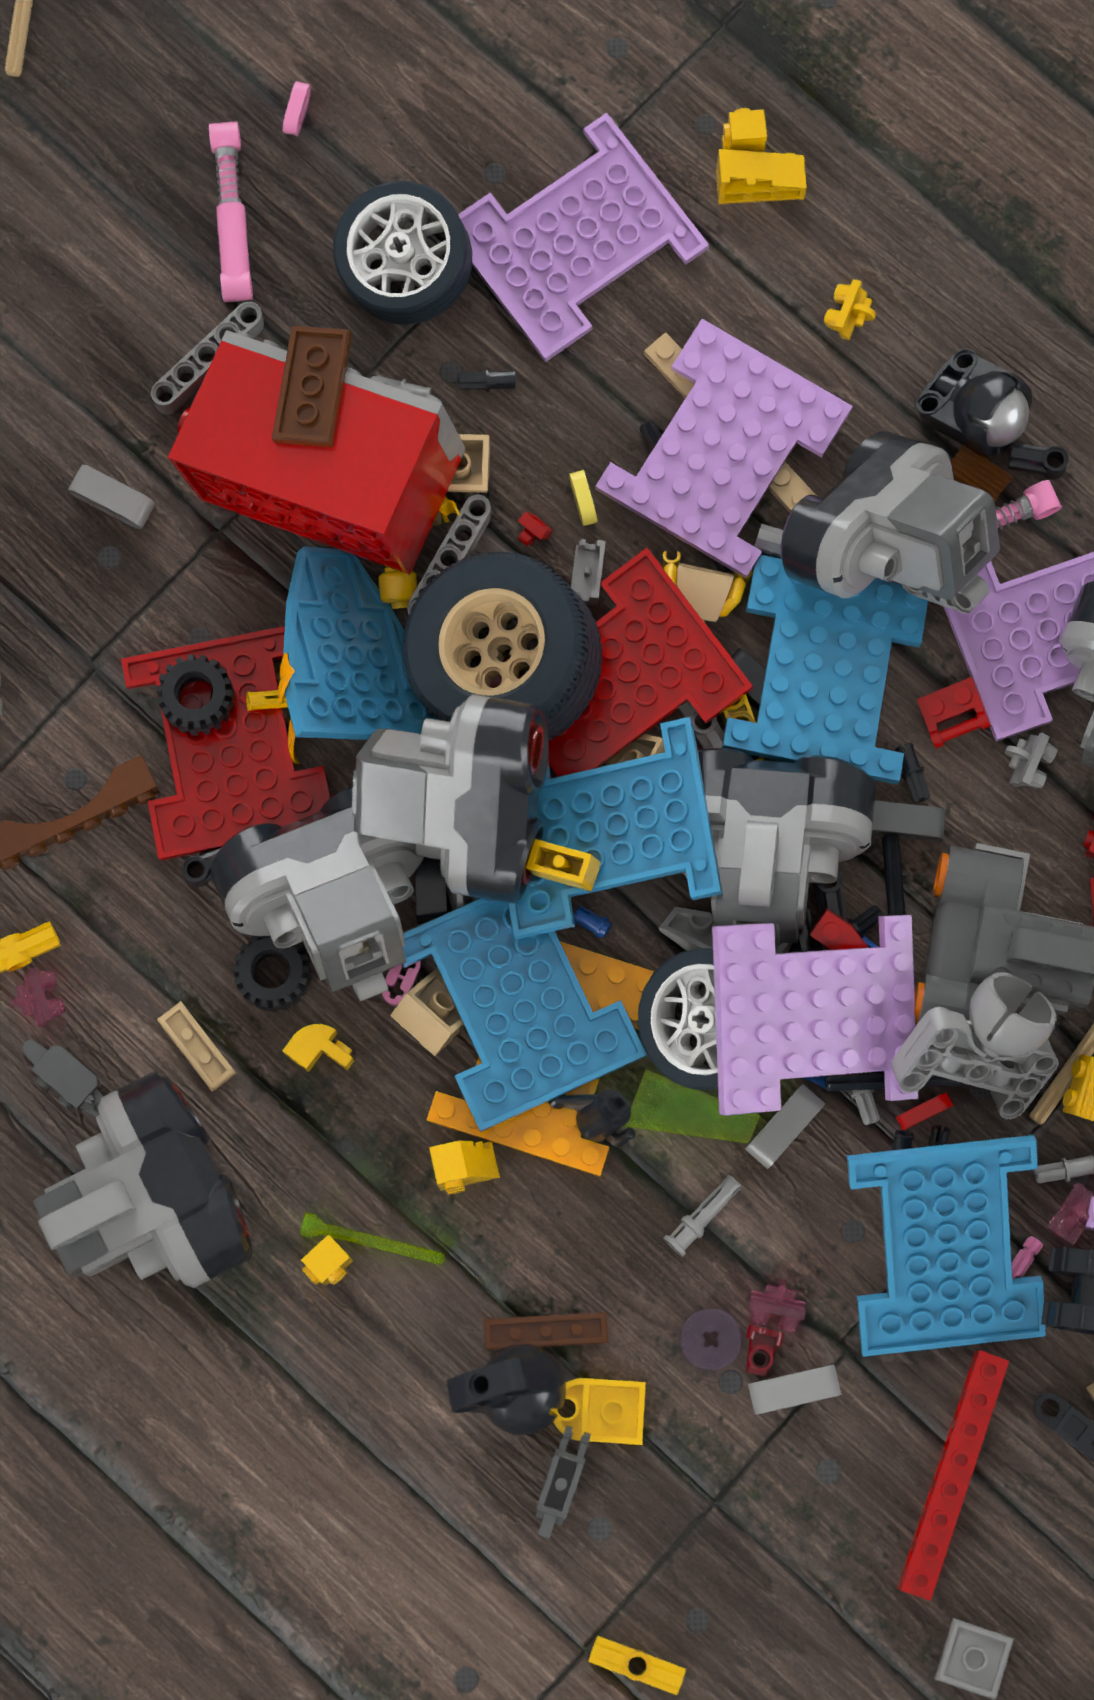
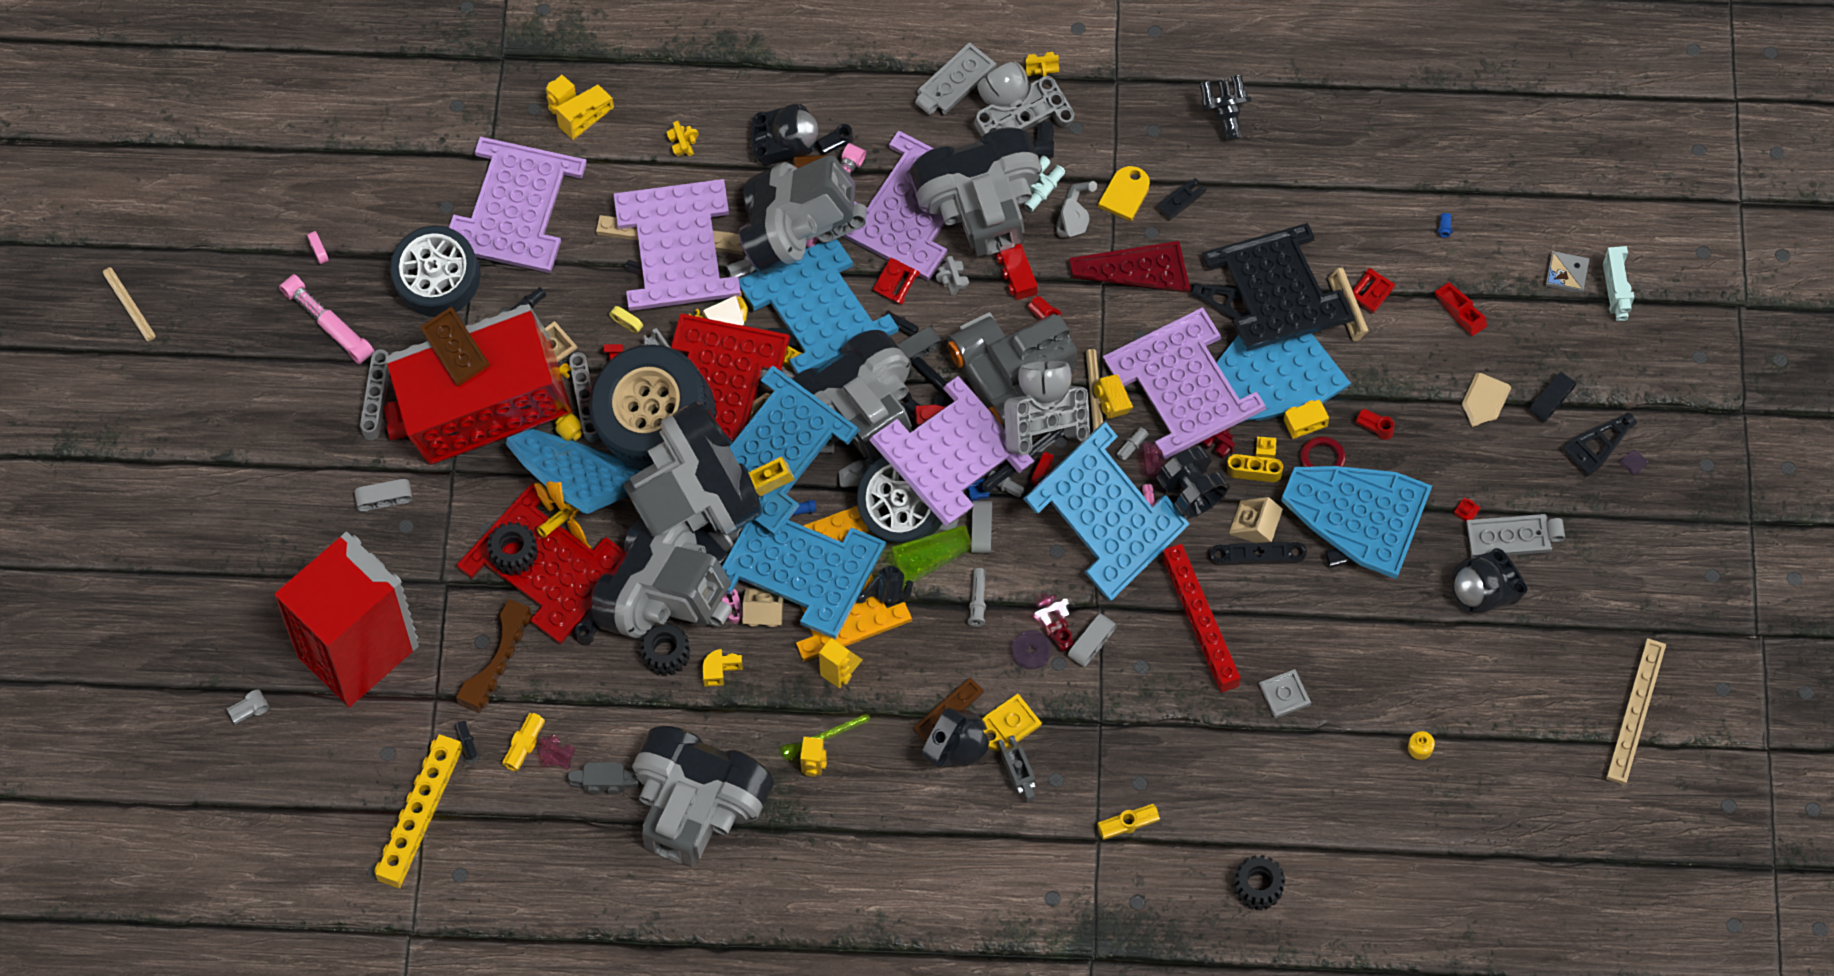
camera: 40 degrees left, 15 degrees down
tan tile [157,1001,236,1092] -> none

